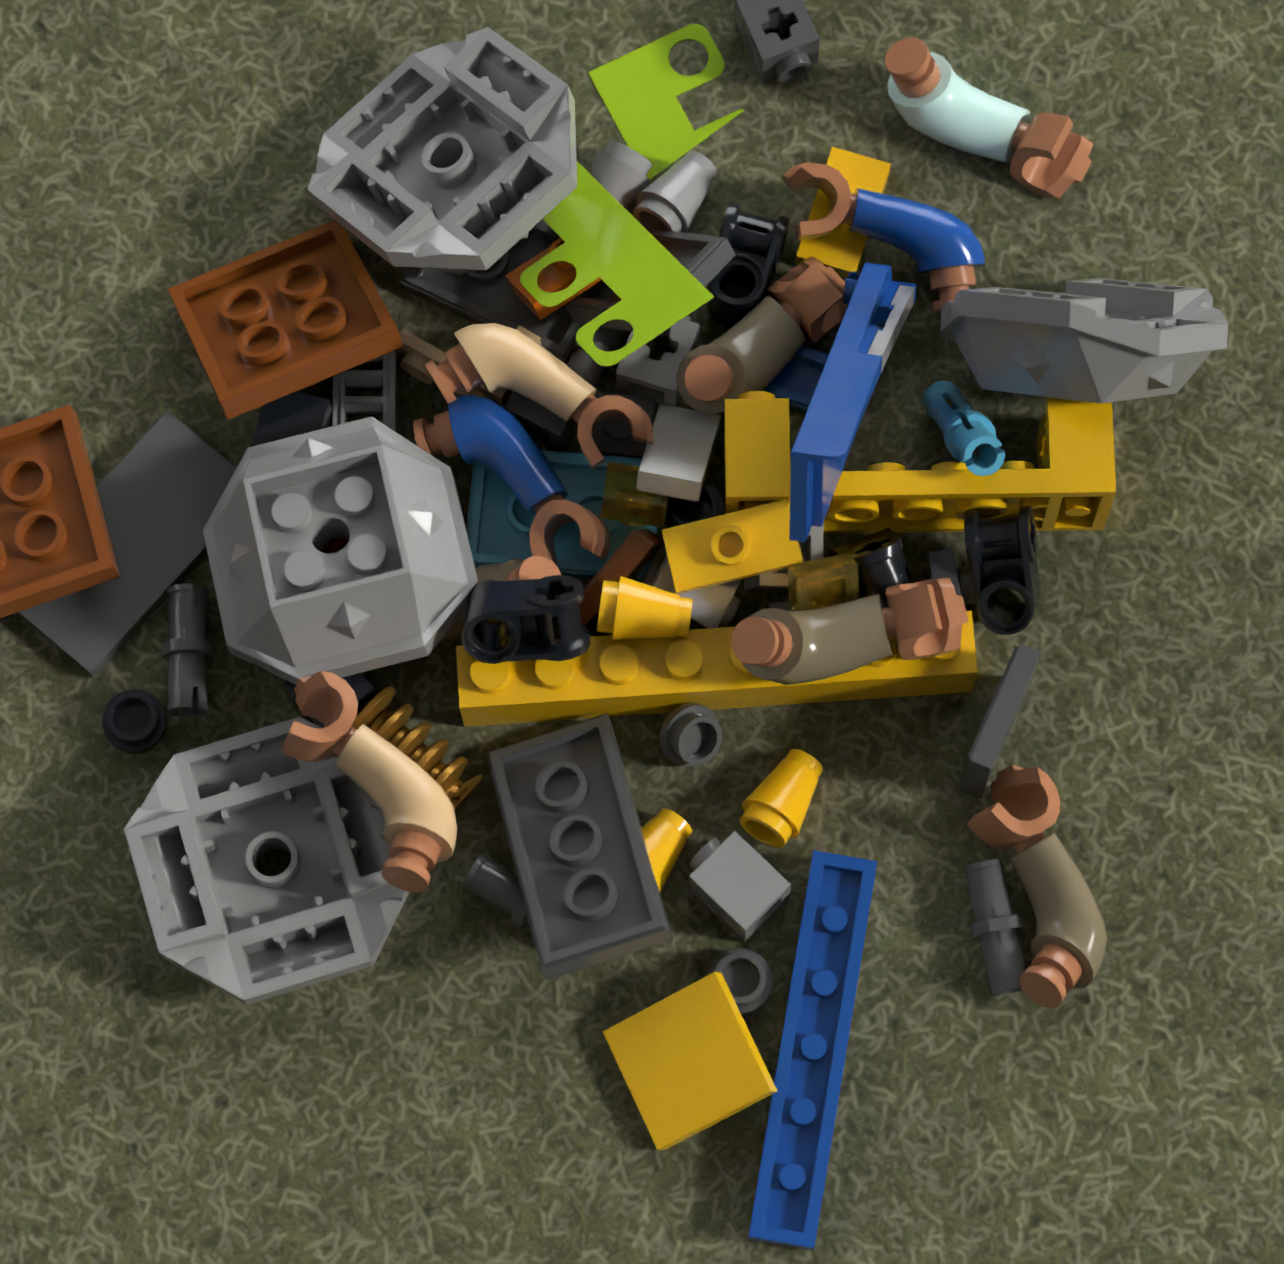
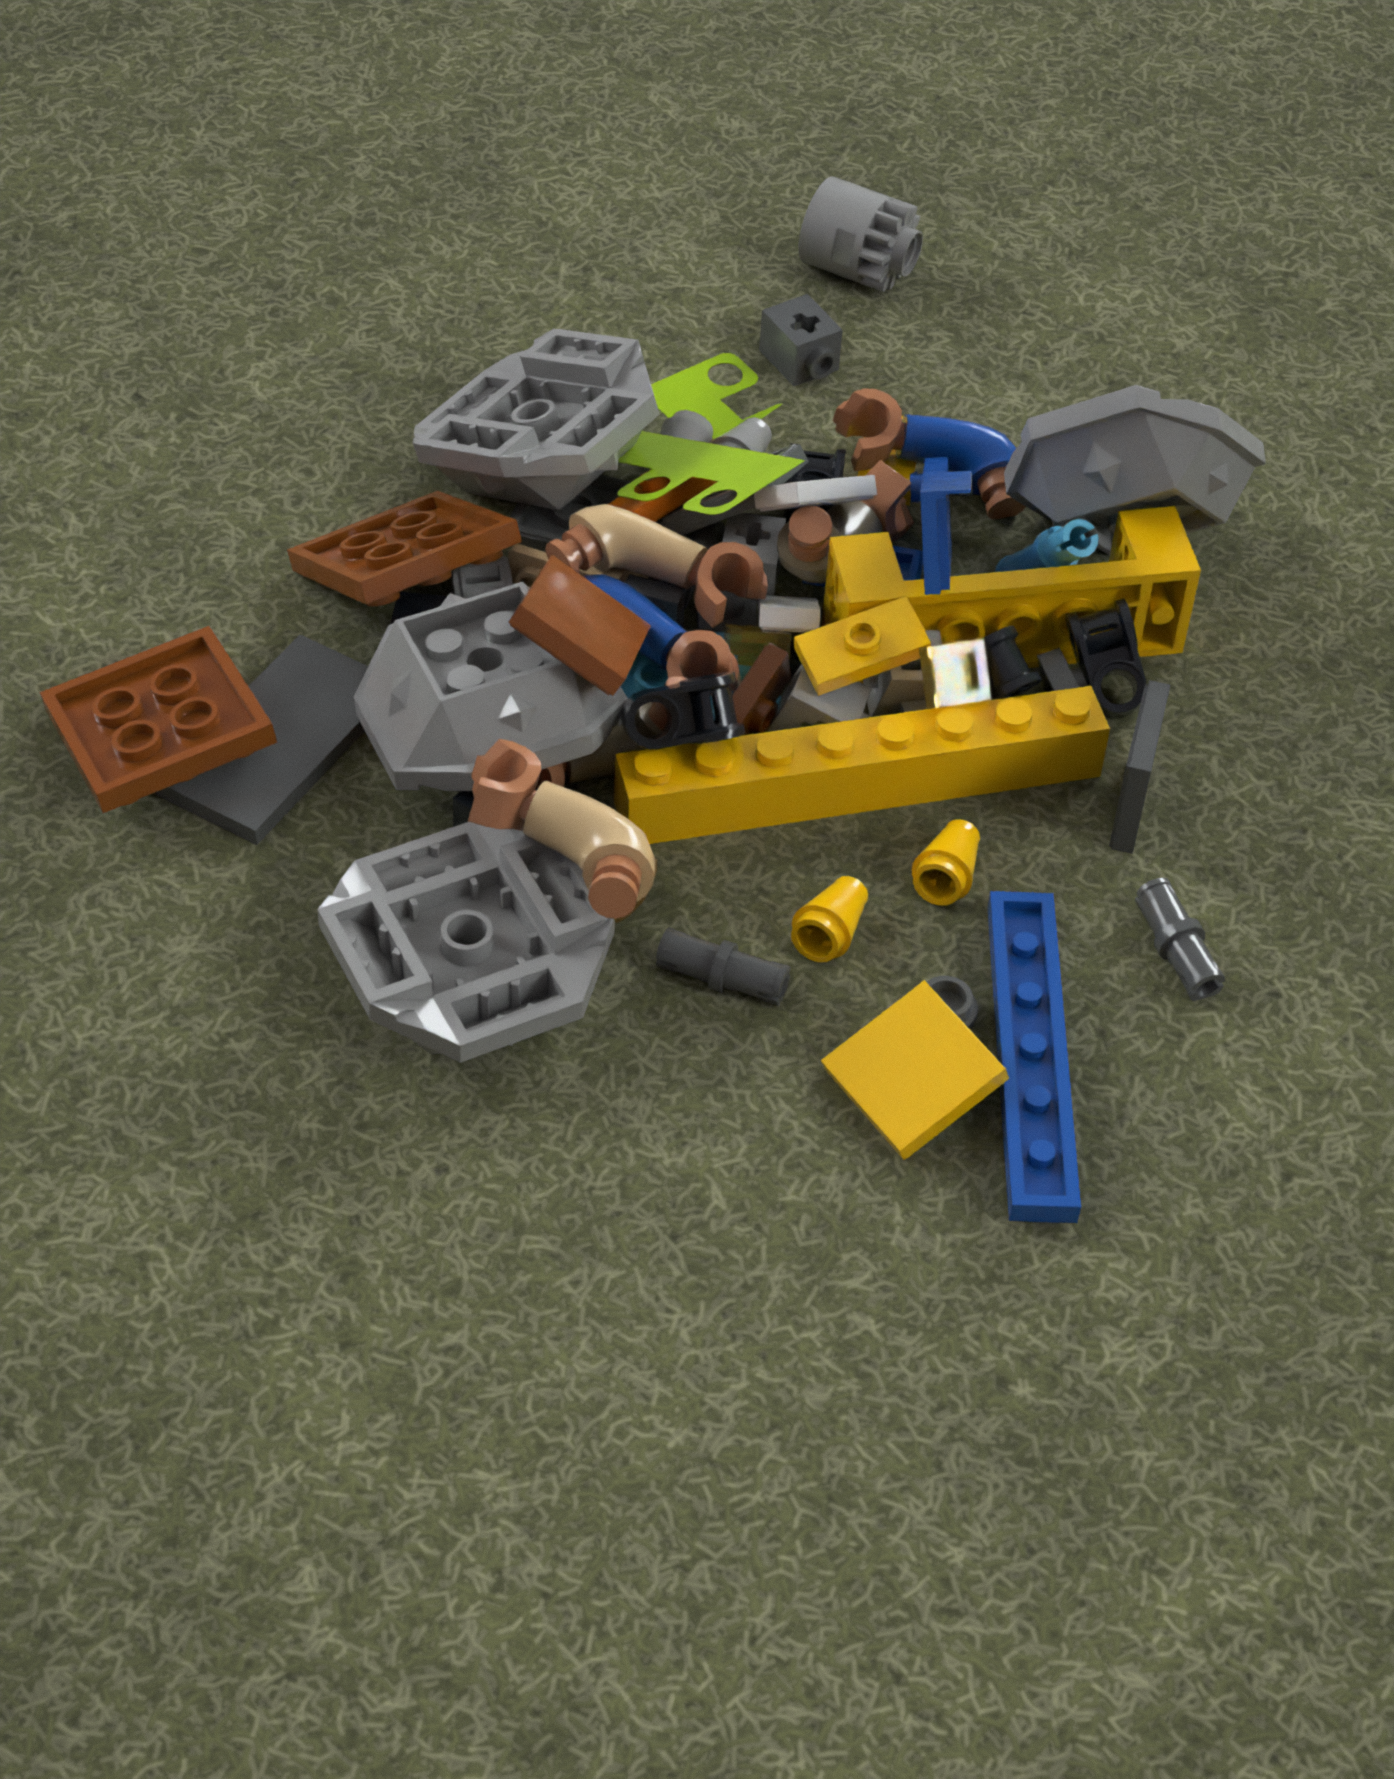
camera: 15 degrees left, 25 degrees down
black plate [102,689,167,754] -> none
dark grey pin [162,584,213,717] -> none
dark grey tile [485,713,673,980] -> none
yellow cone [597,576,693,640] -> none
dark grey plate [660,702,722,767] -> none
light grey brick [689,831,791,943] -> none
piece [731,577,968,685] -> none
piece [885,38,1093,199] -> none
piece [966,765,1107,1008] -> none
none -> dark orange tile [508,555,651,696]
none -> white tile [754,475,877,512]

